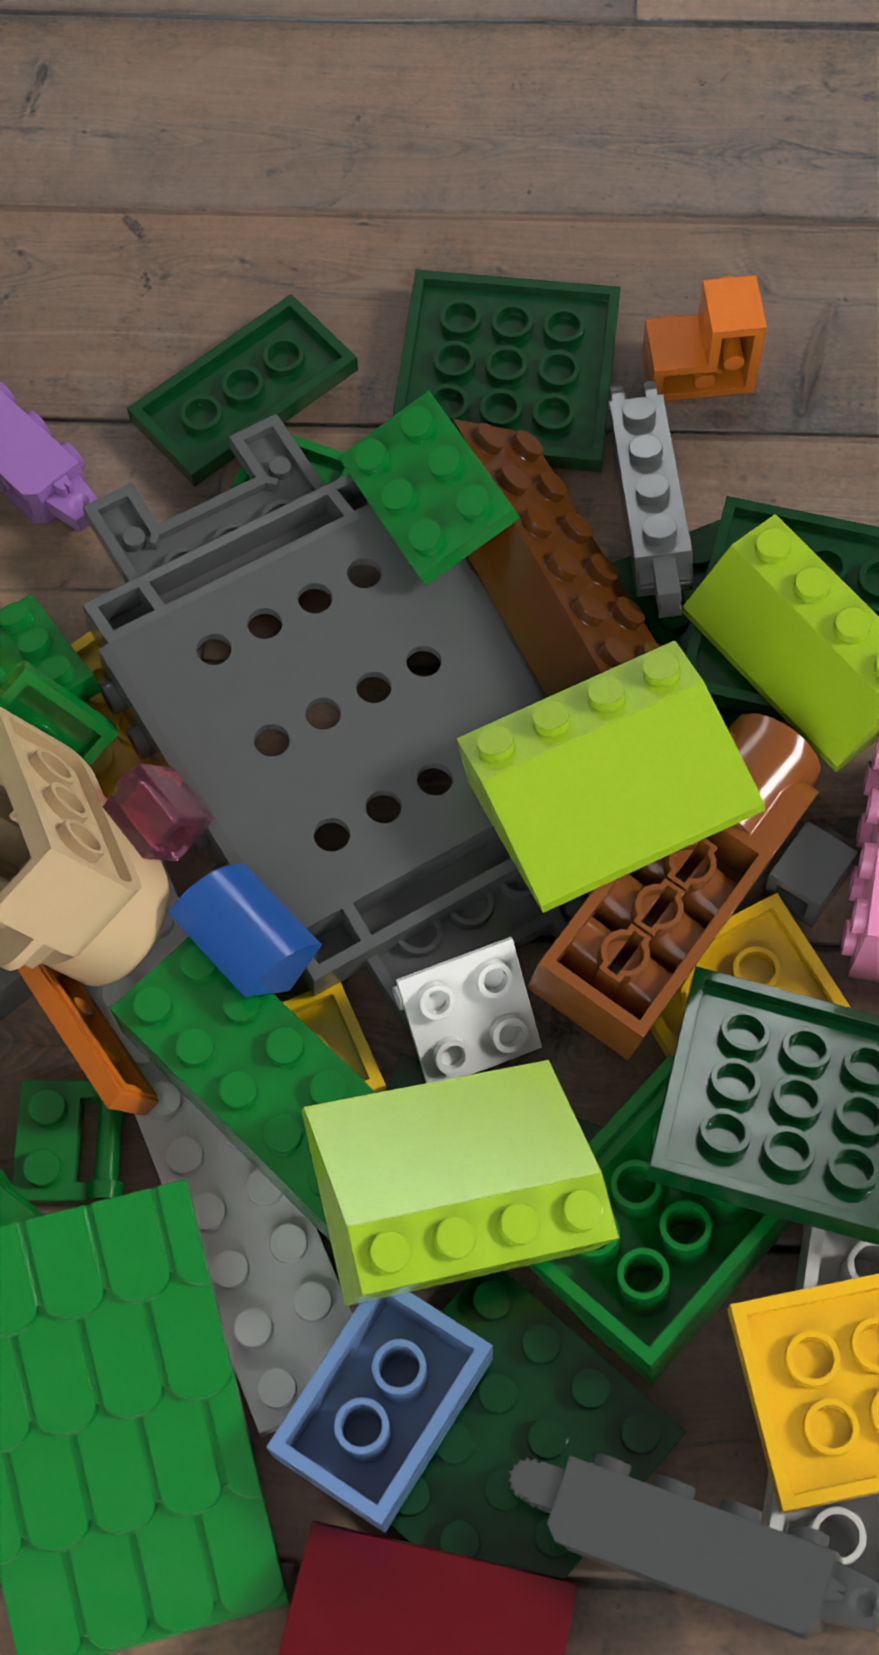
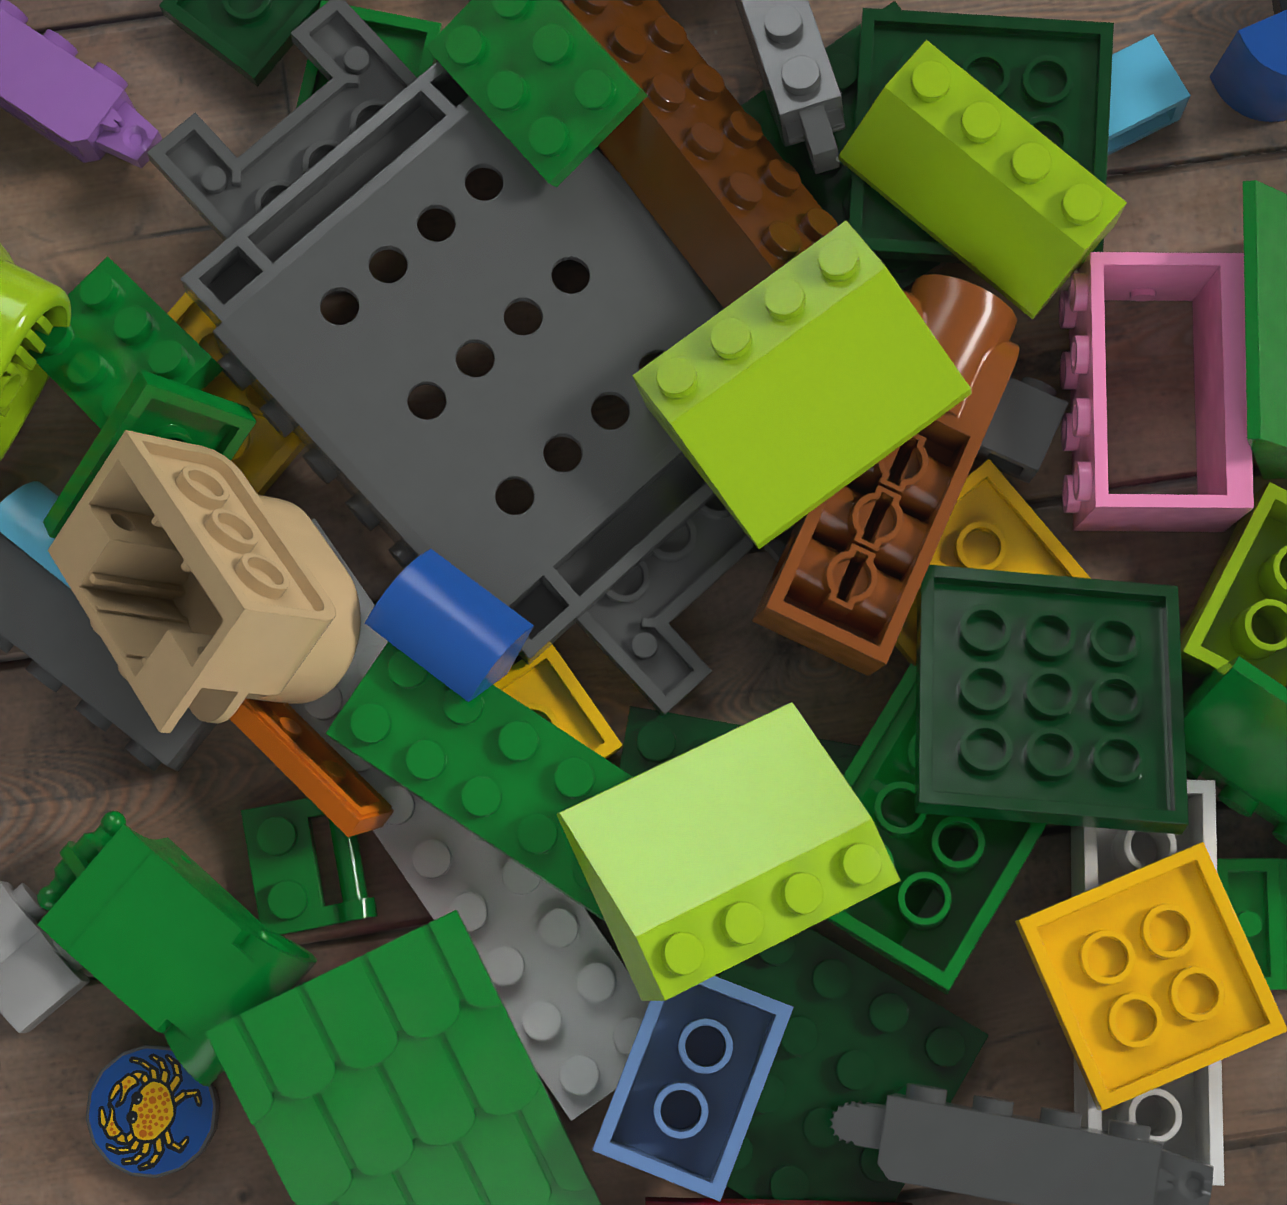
camera: 15 degrees left, 15 degrees up
clear pink brick [102,763,215,861] -> none
white hinge [392,937,542,1083] -> none

